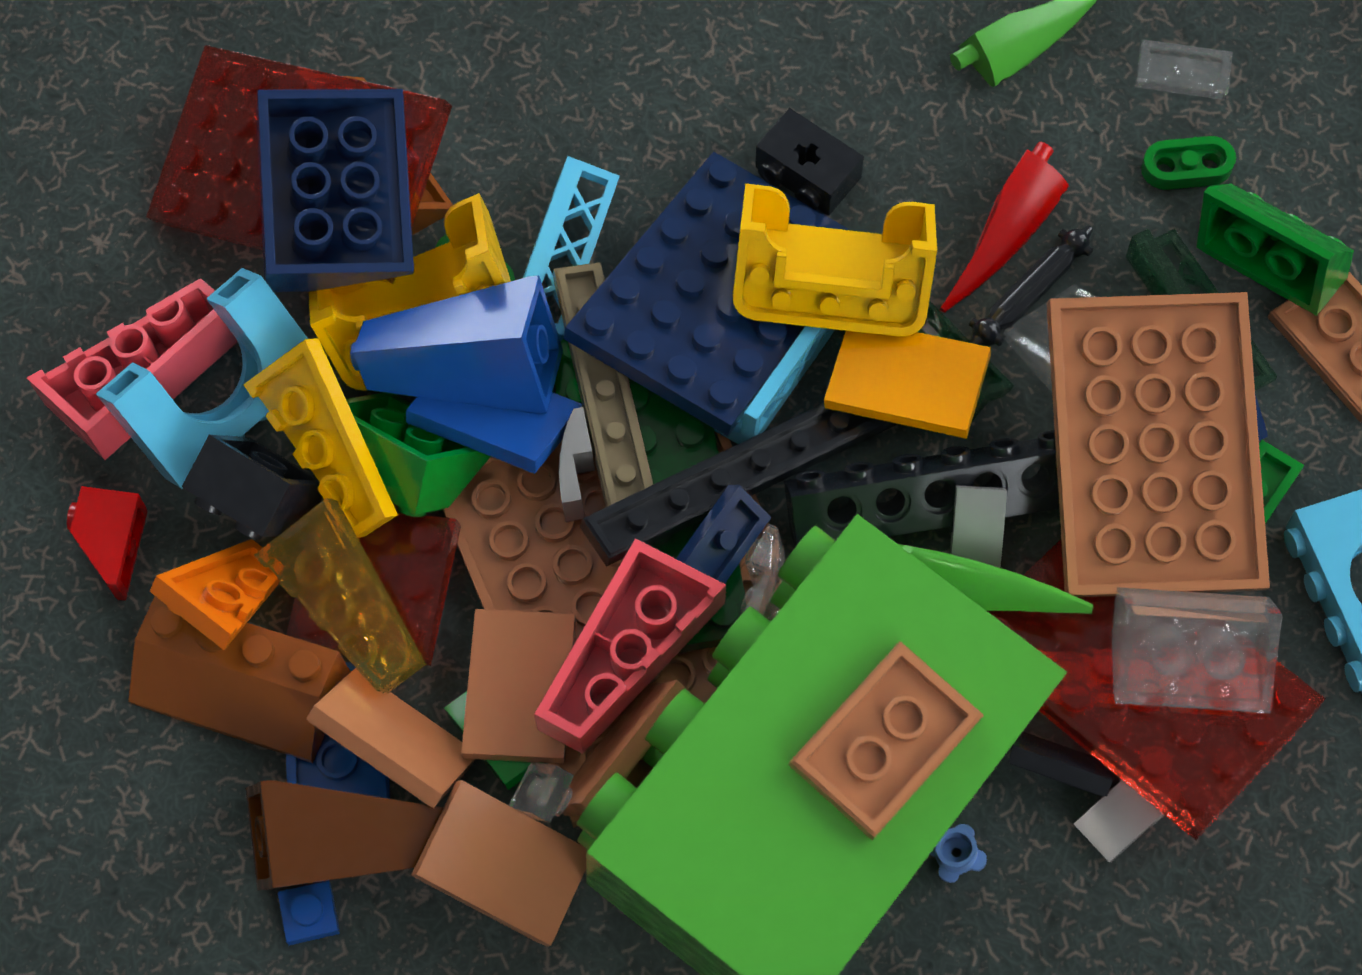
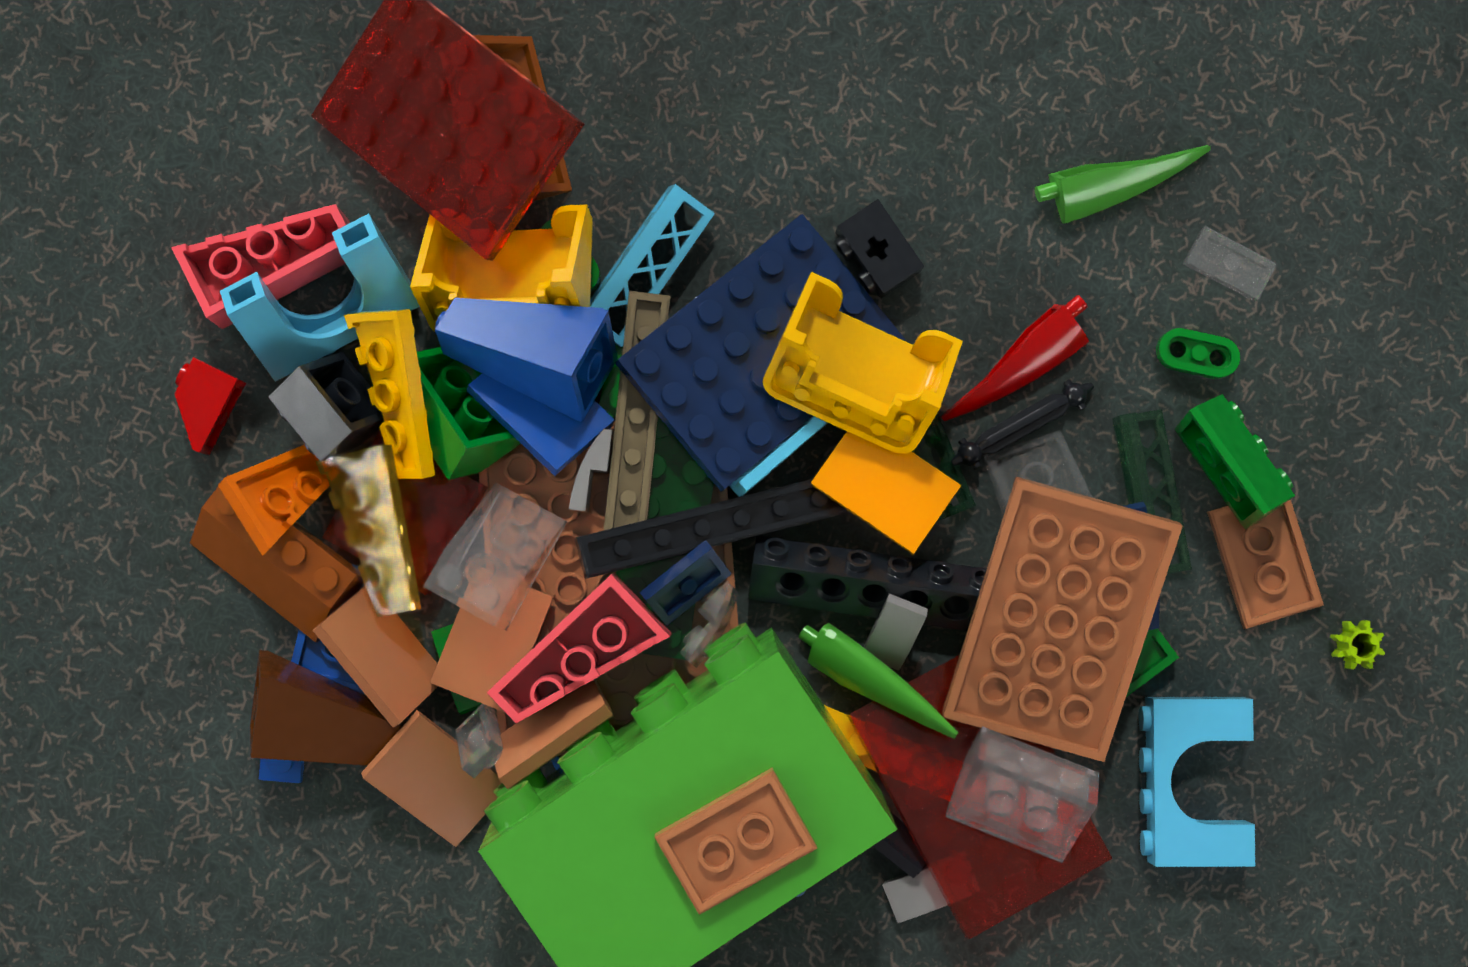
camera: 10 degrees right, 20 degrees up
dark blue slope [256,89,414,292] -> none
none -> clear slope [423,482,567,631]

